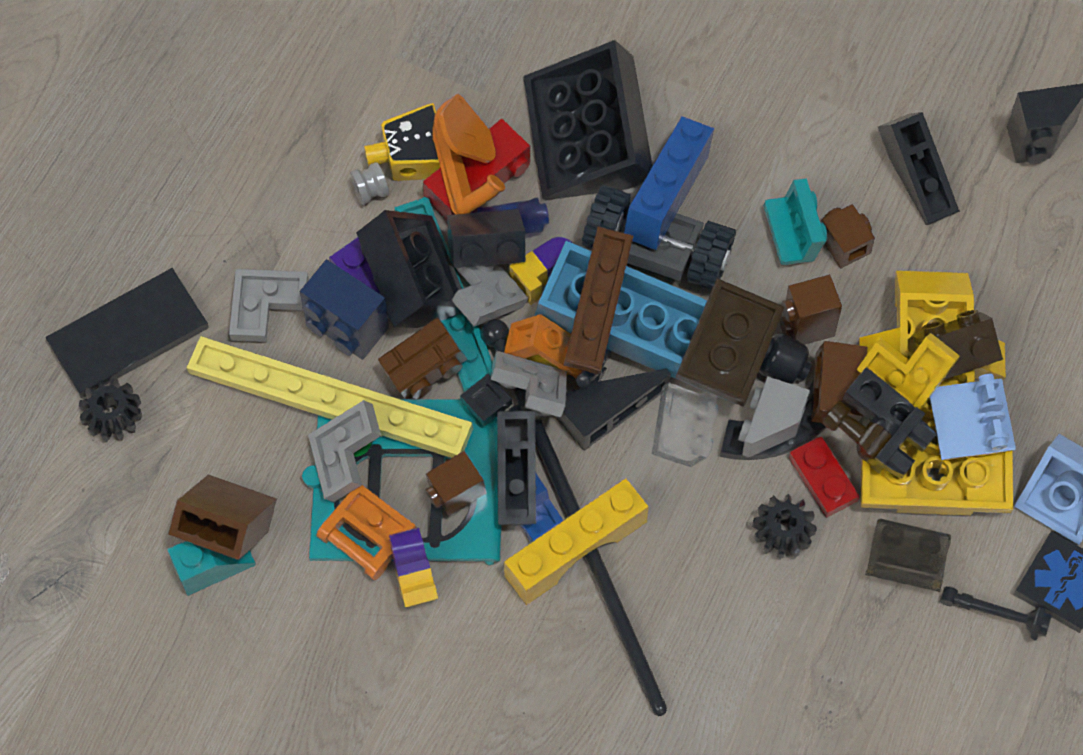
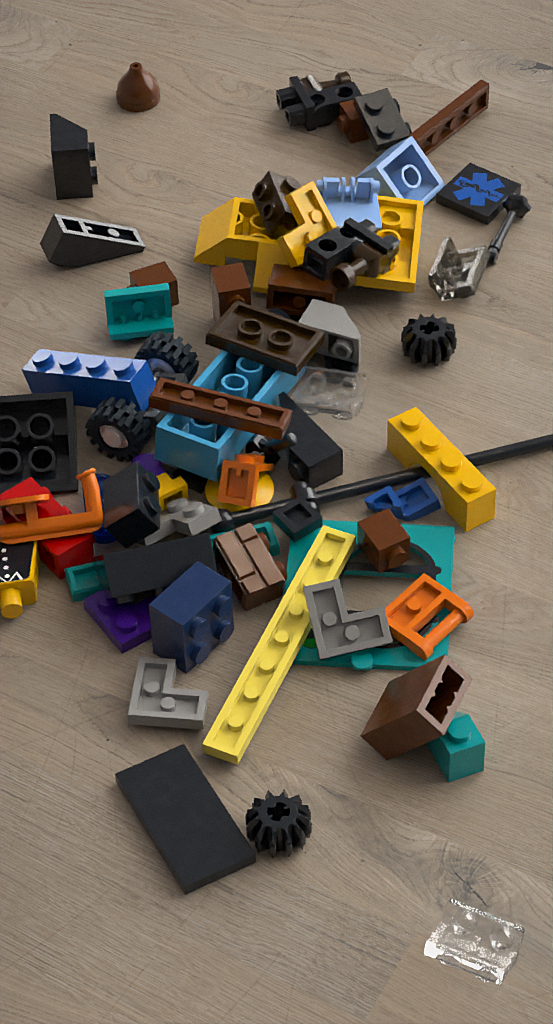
camera: 85 degrees left, 20 degrees down
light grey wheel [350,162,389,205] -> none
leg [389,528,438,607] -> none
light grey plate [491,351,567,417] -> none
black slope [497,411,536,525] -> none
red plate [788,436,860,518] -> none

